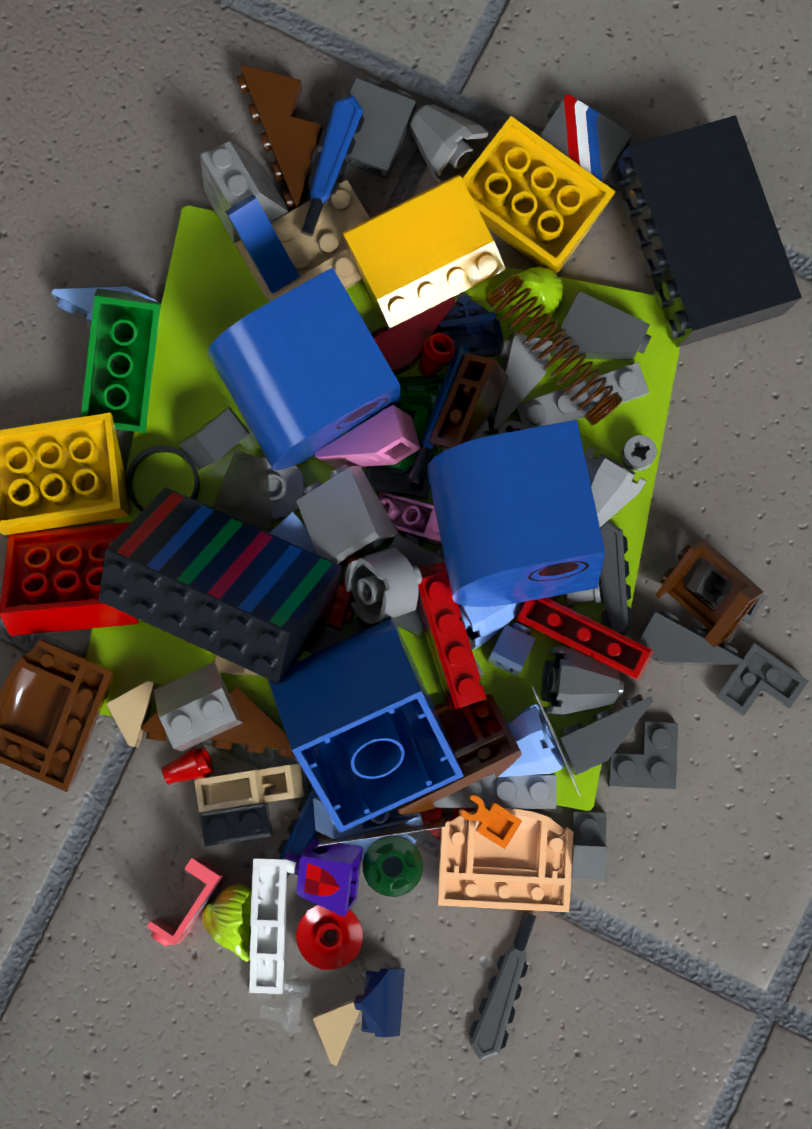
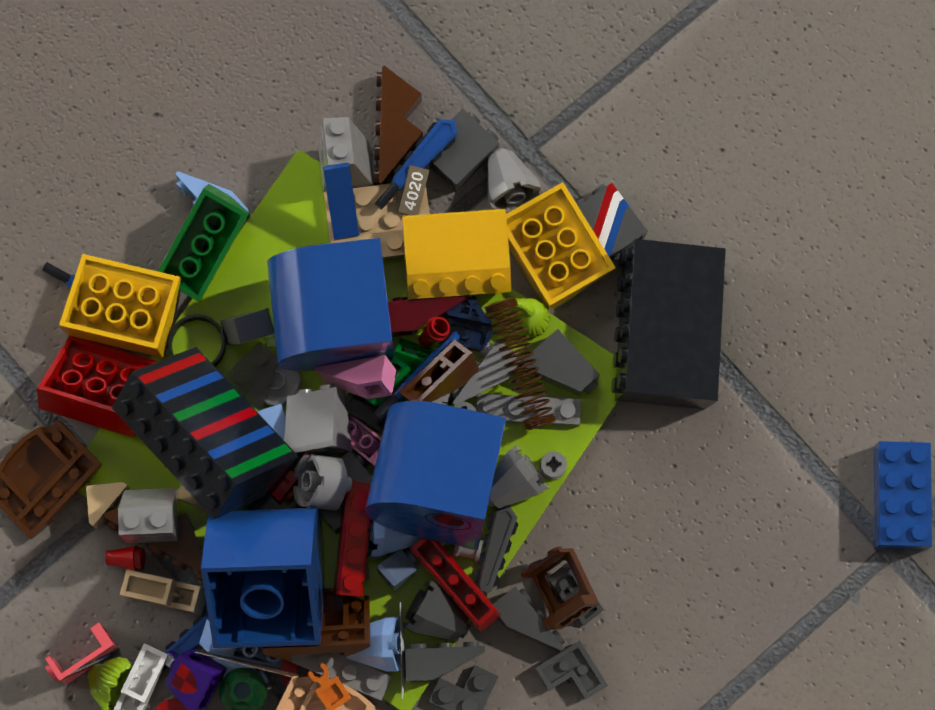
camera: 15 degrees right, 5 degrees down
black brick [200,803,273,847] -> none
none -> dark tan sticker [398,165,429,215]

